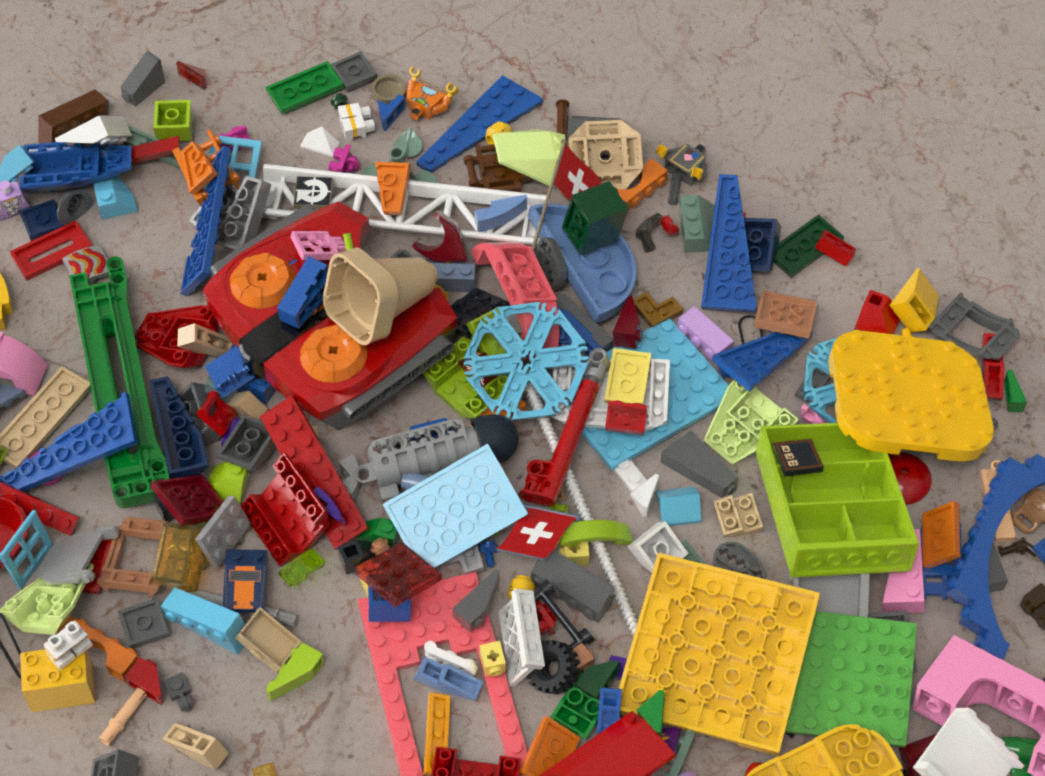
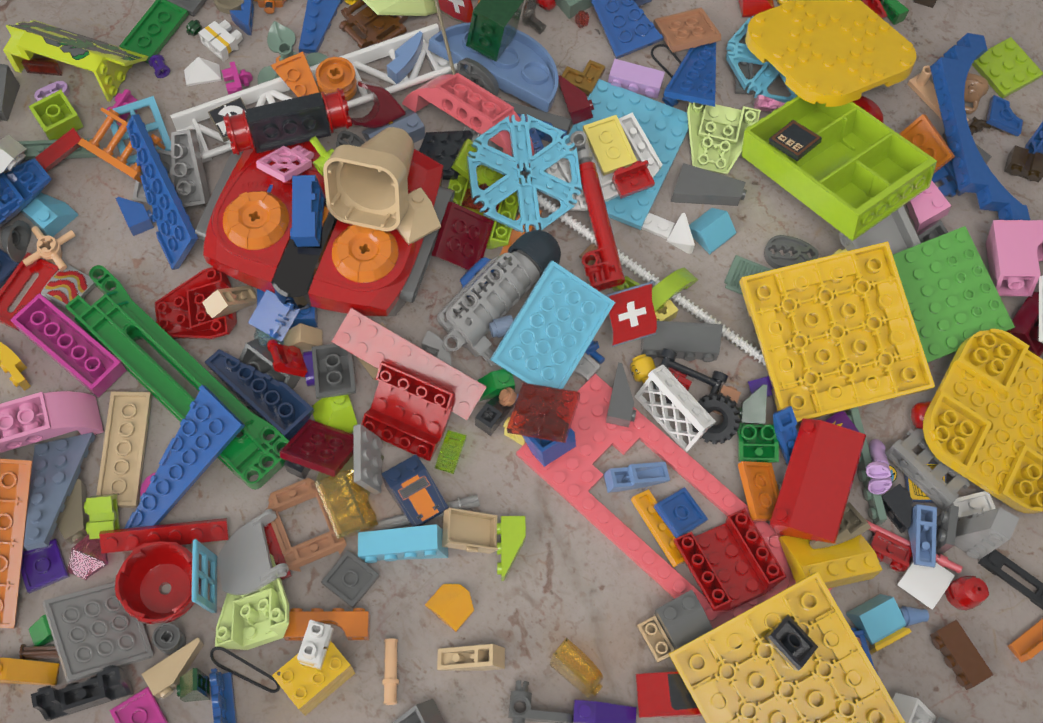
camera: 35 degrees left, 10 degrees up
red slope [124,657,164,705] -> none
dark grey plate [163,673,193,712] -> none
orange wing [181,141,218,195] -> none
dark purple slope [314,487,346,525] -> none
white plate [424,641,478,677] -> none
light yellow brick [480,641,506,677] -> none
white slope [627,521,689,573] -> none
green slope [637,690,665,738] -> none
tan slope [713,493,764,537] -> none
none -> neon yellow panel [3,20,149,102]
none -> dark pink brick [11,293,127,398]
none -> light nougat bar [22,226,75,271]
none -> lavender beam [34,81,70,101]
none -> blue slope [116,197,154,236]
none -> dark purple bush [148,55,170,78]
none -> black brick [223,88,352,155]
none -> orange wheel [316,57,357,101]
none -> tan slope [396,187,441,245]
none -> light orange slope [425,584,474,632]
none -> dark red plate [431,202,494,271]
none -> clear red plate [575,10,589,28]
none -> blue tile [654,487,708,538]

